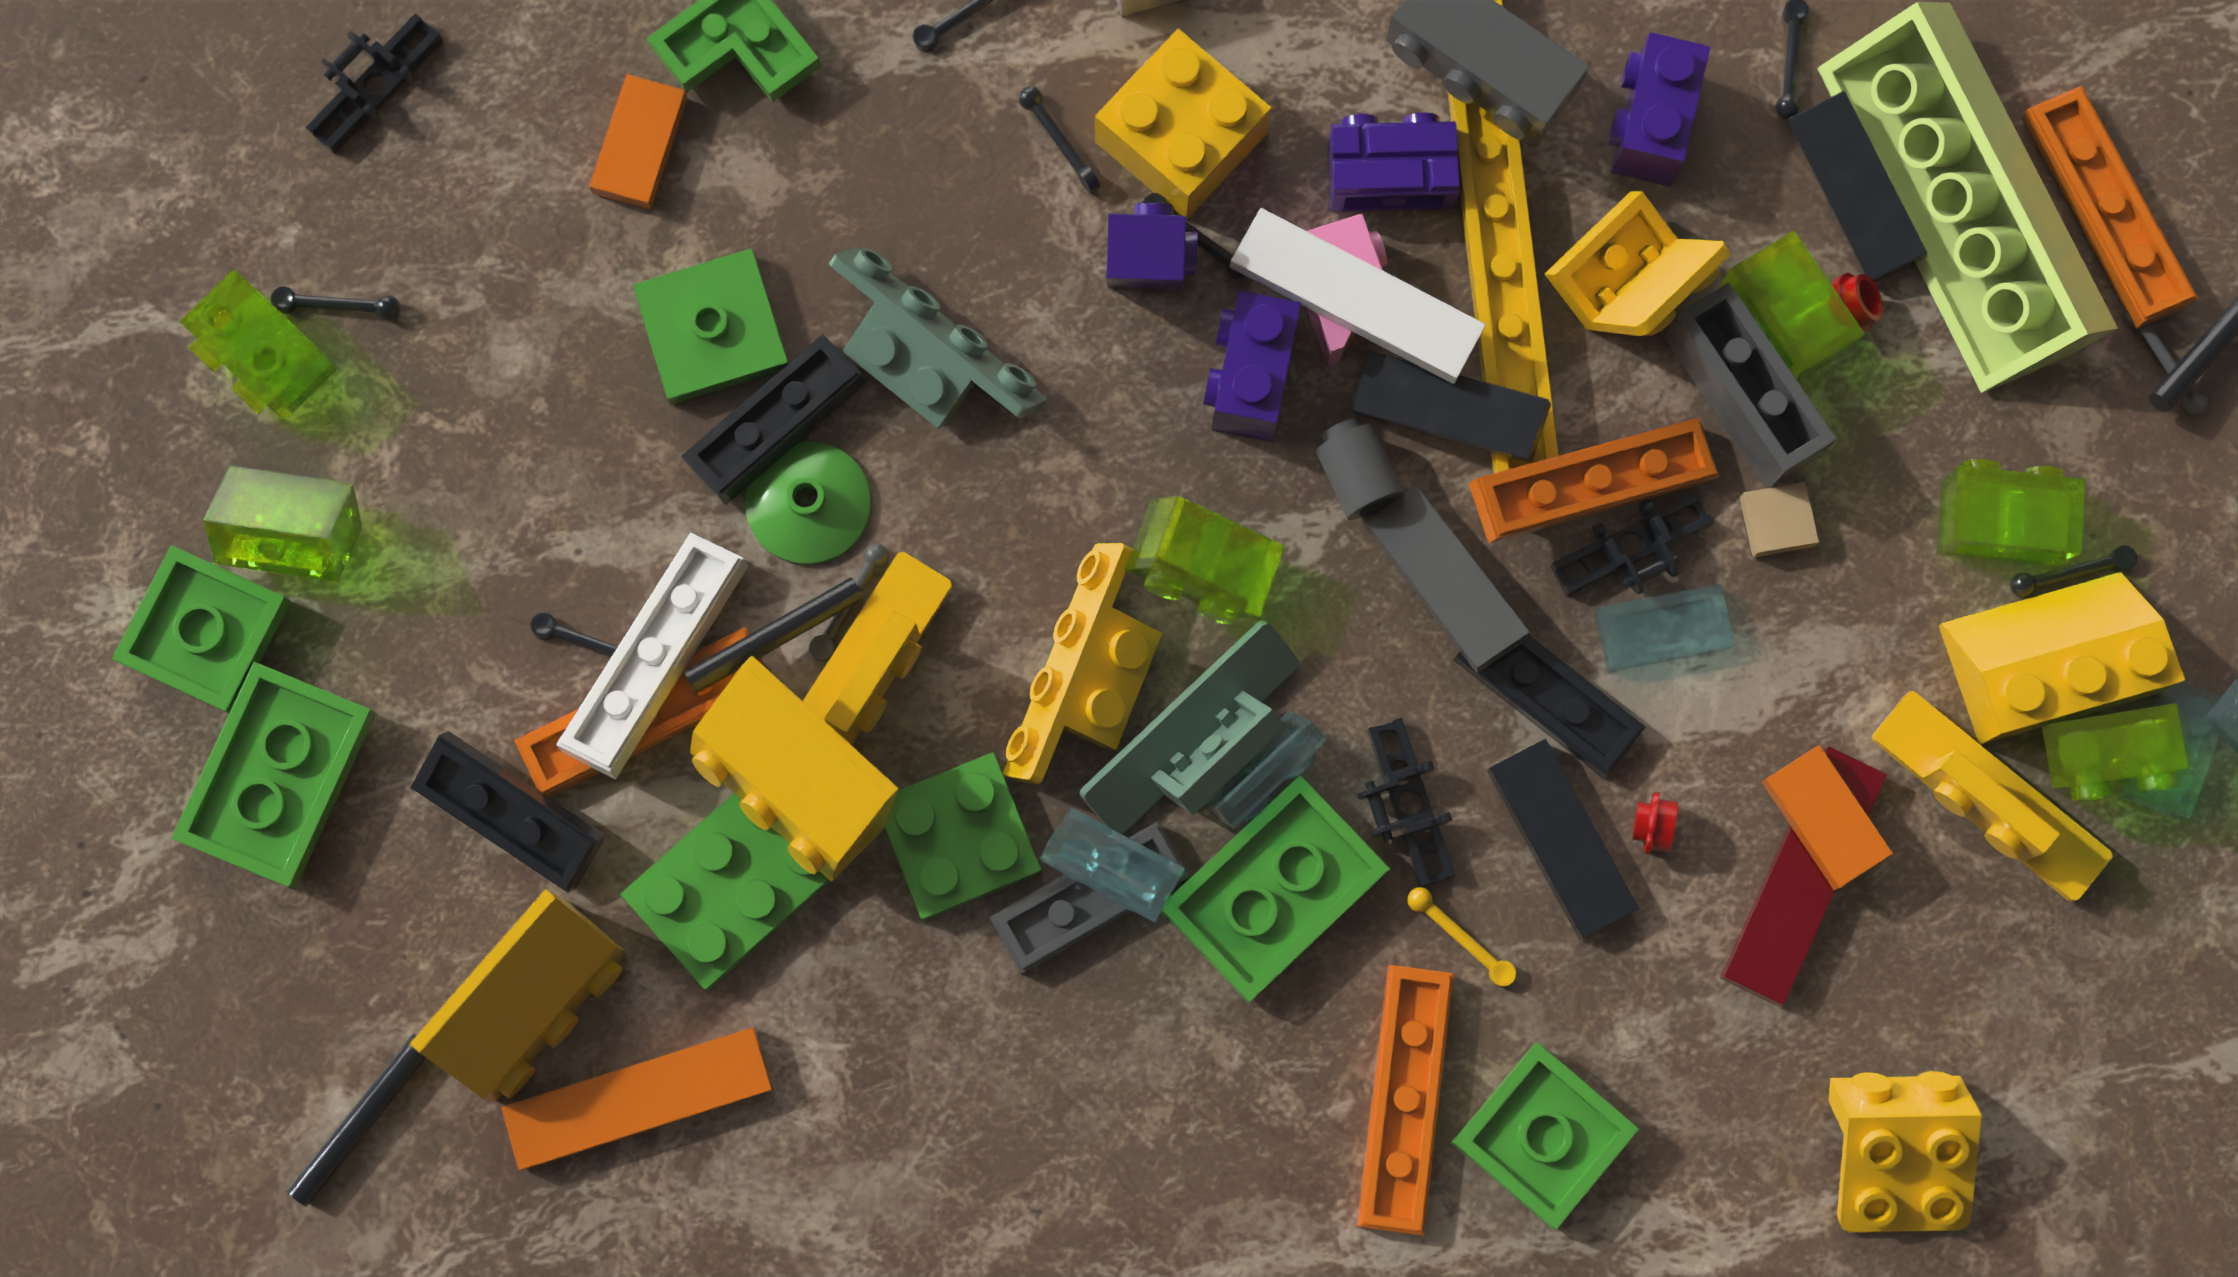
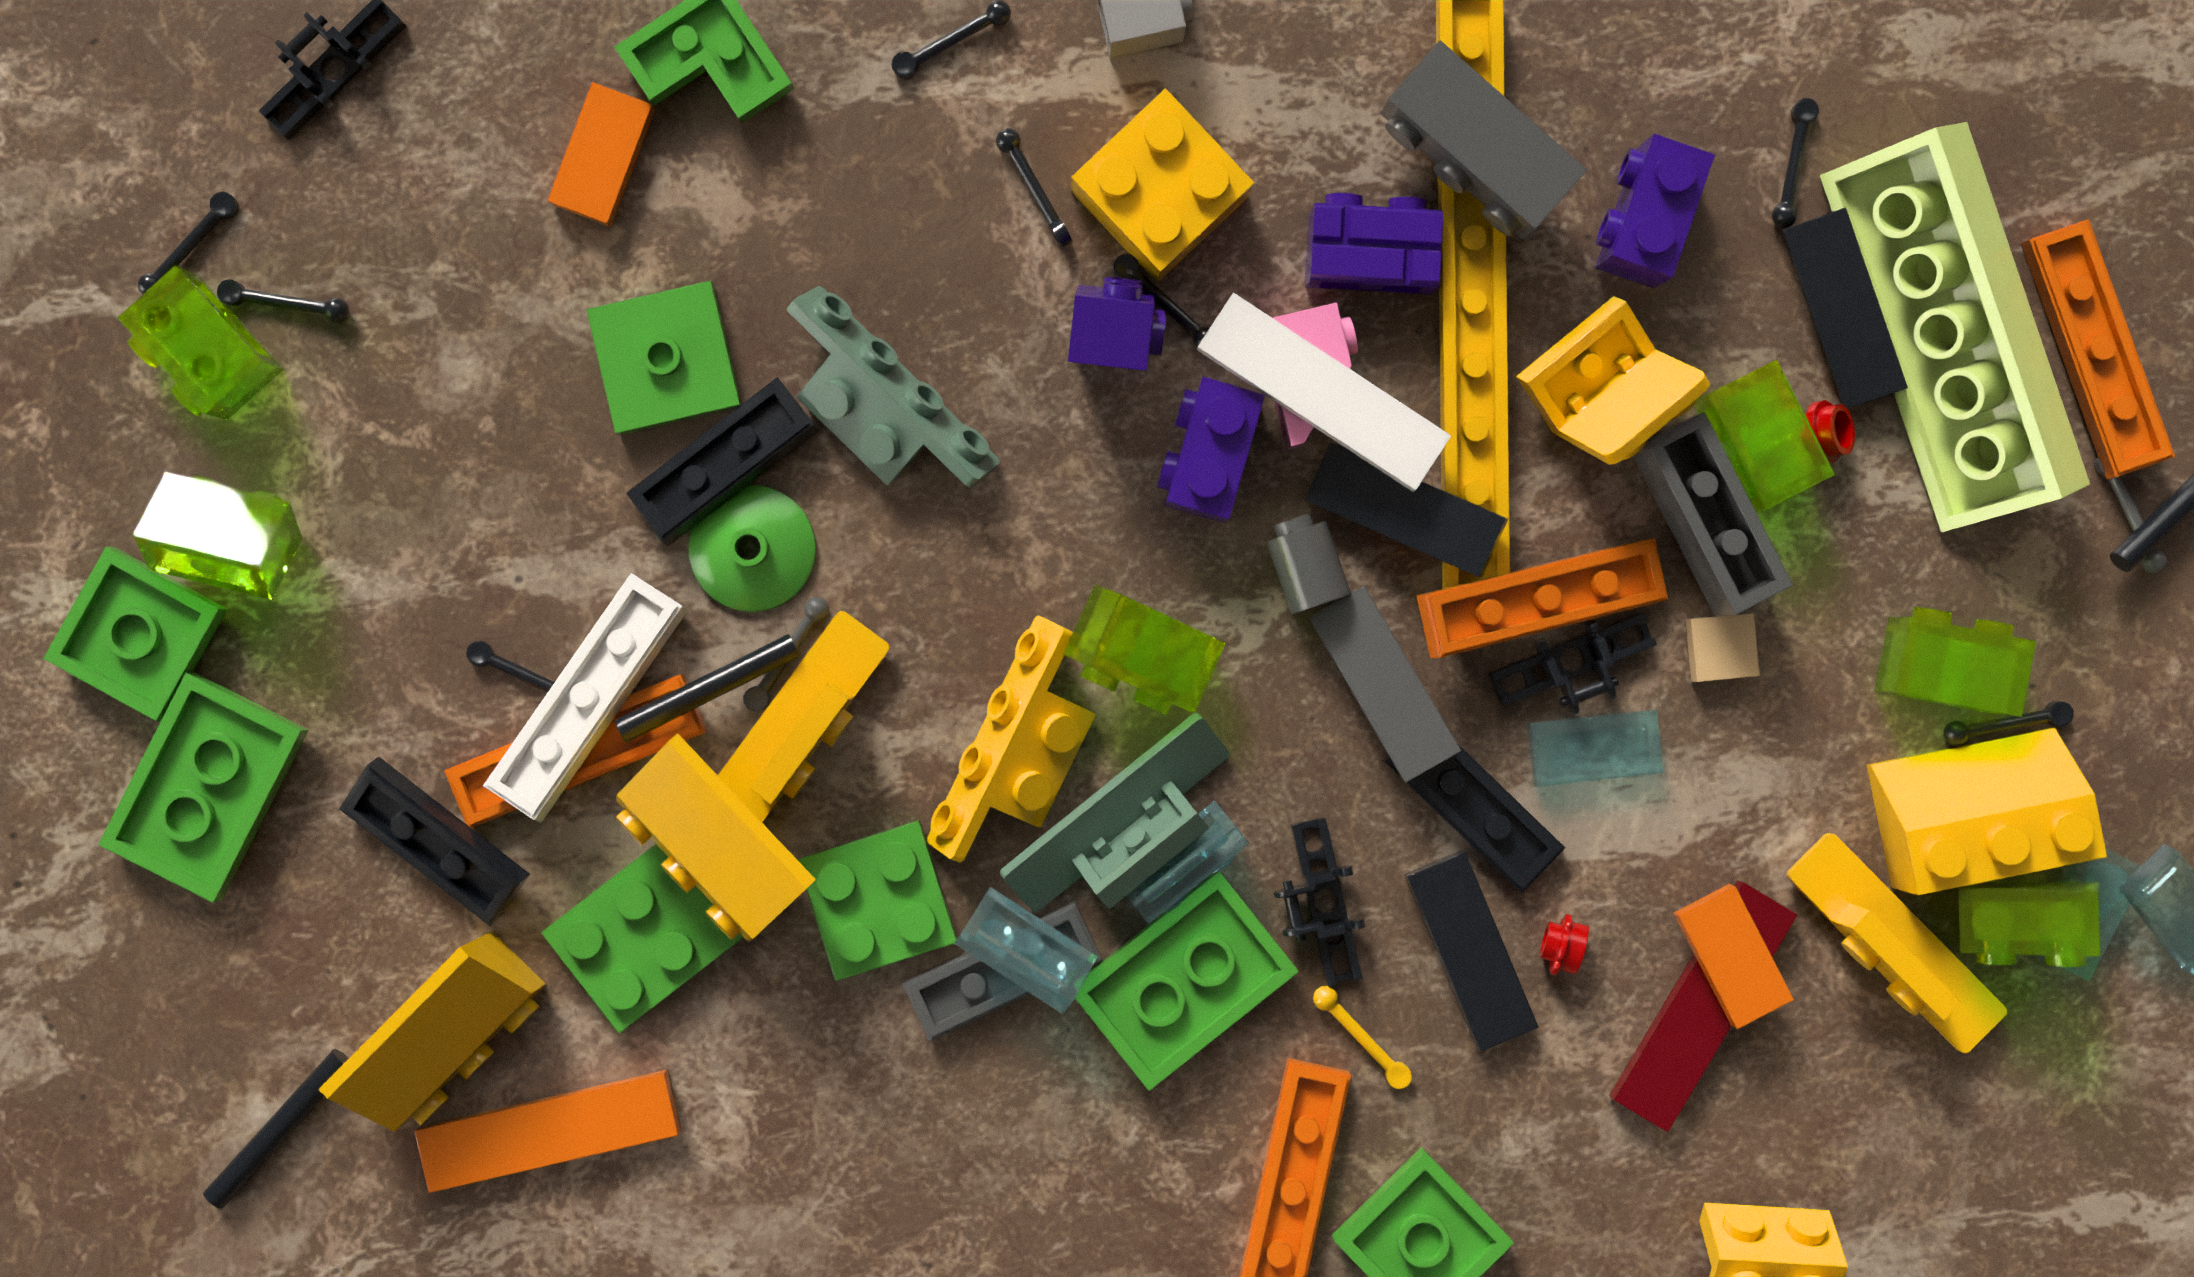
camera: 10 degrees right, 10 degrees up
none -> black hinge [138,192,239,298]

